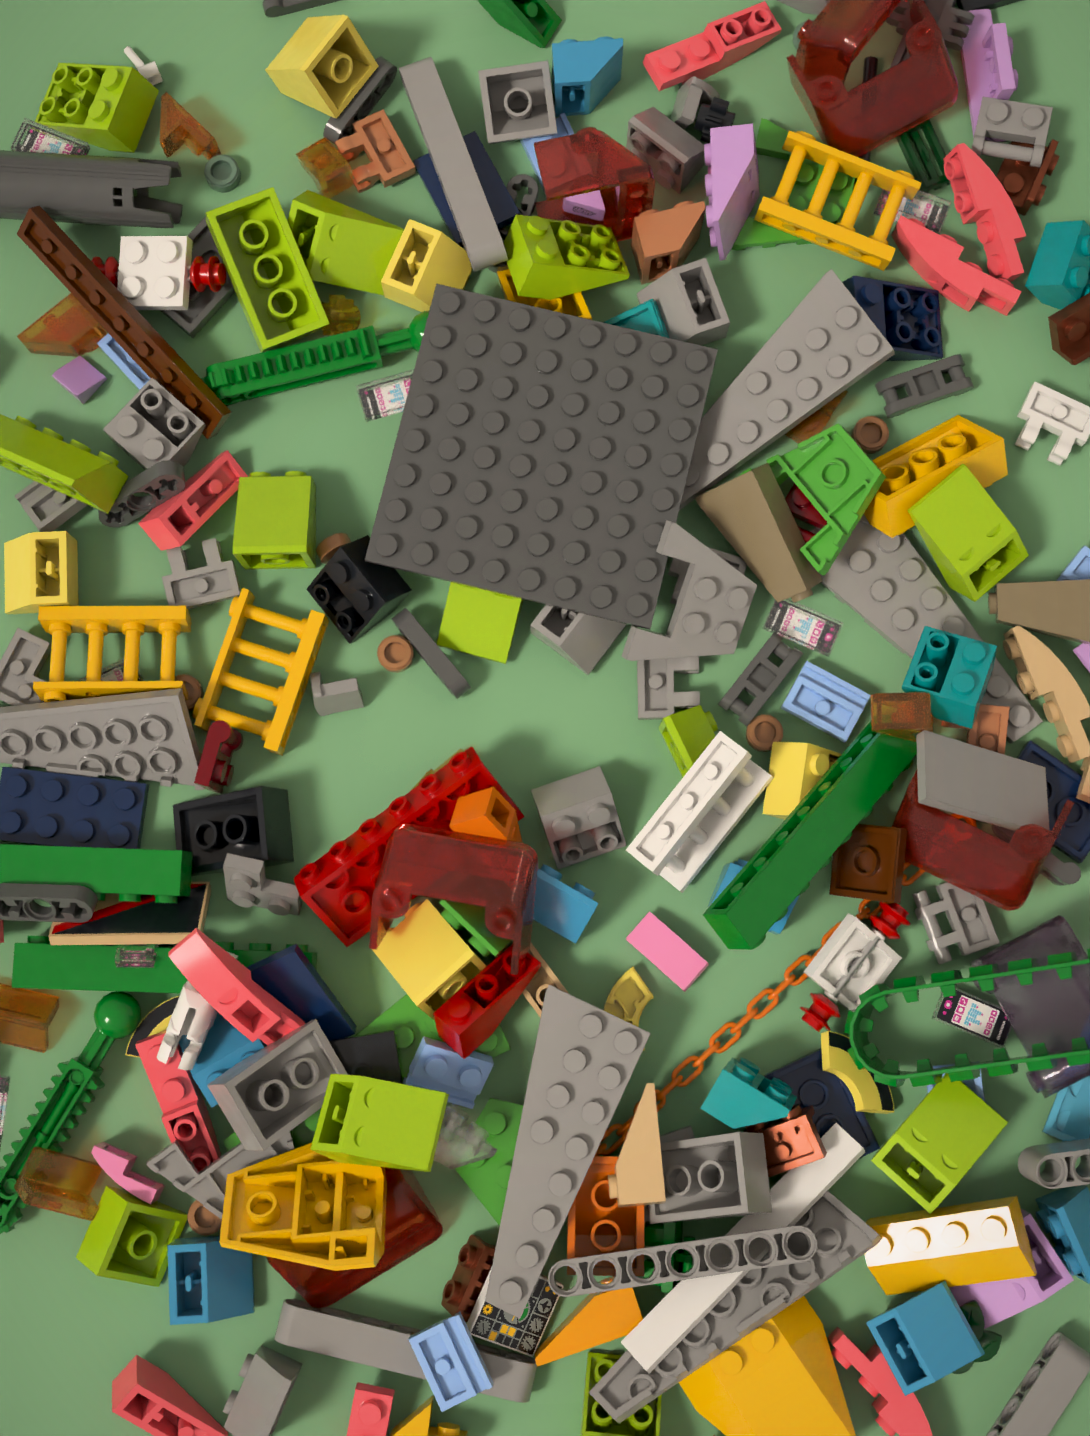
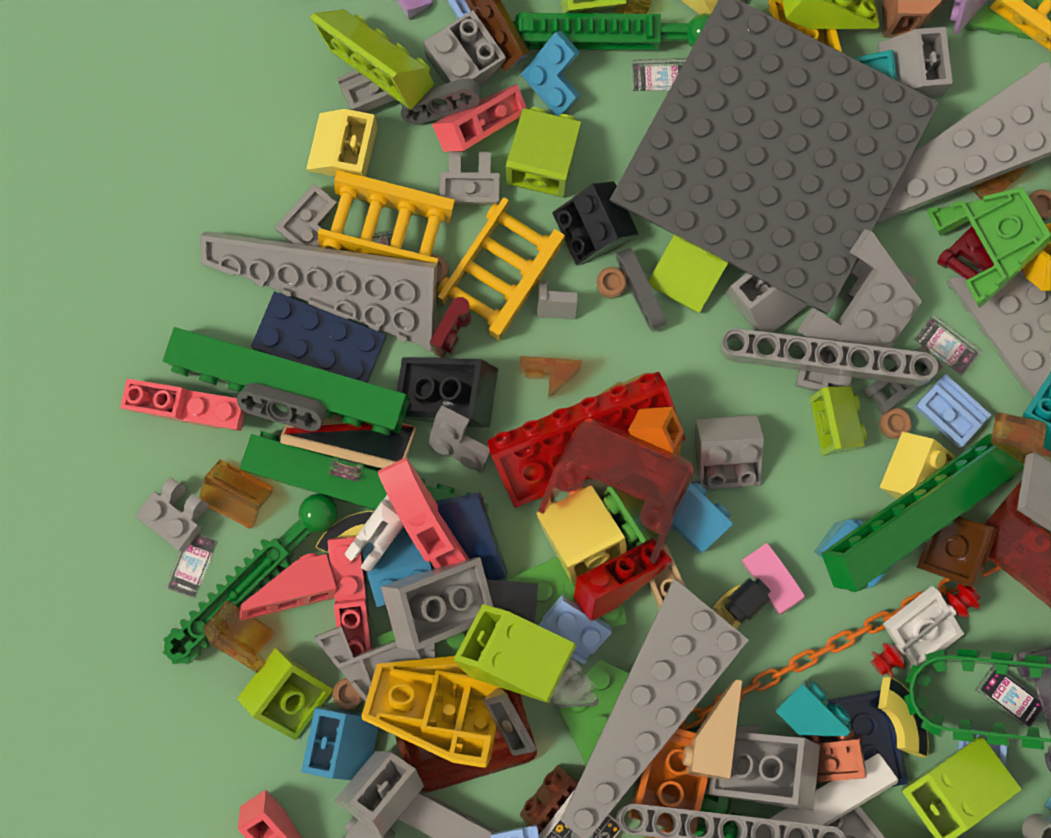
camera: 10 degrees right, 0 degrees up
bright pink slope [91,1142,165,1204] -> none
medium nougat tile [316,533,351,564] -> none
white fence [626,731,774,893] -> none
dark tan slope [695,463,823,603] -> none
light grey plate [912,873,1000,964] -> none
none -> coral slope [239,553,336,621]
none -> light grey slope [334,751,424,837]
none -> flat silver slope [483,688,536,756]
none -> clear orange slope [519,356,581,399]
none -> dark azure plate [521,31,581,116]
none -> light grey beam [721,328,938,386]
none -> black brick [724,578,771,624]

